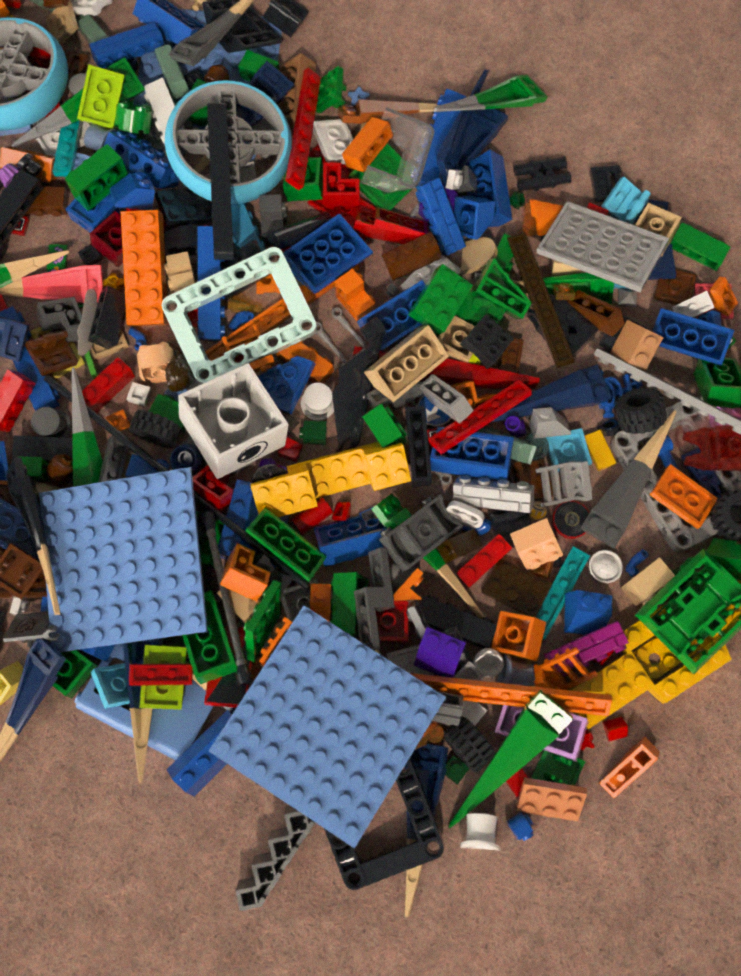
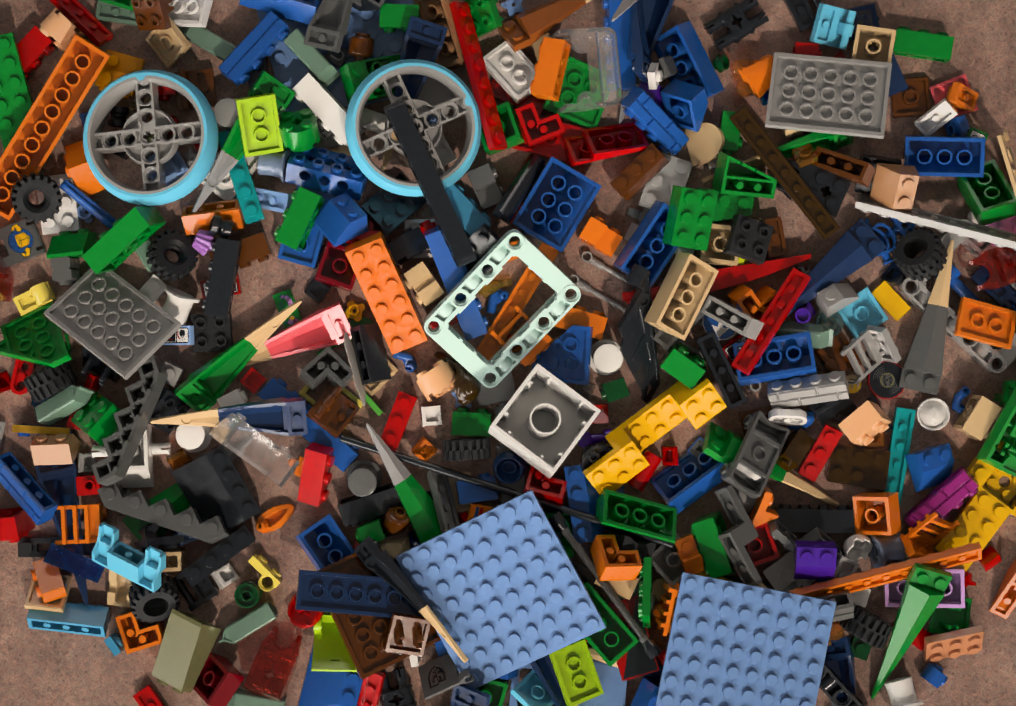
camera: 20 degrees left, 15 degrees up
red tile [129,664,193,686] -> none

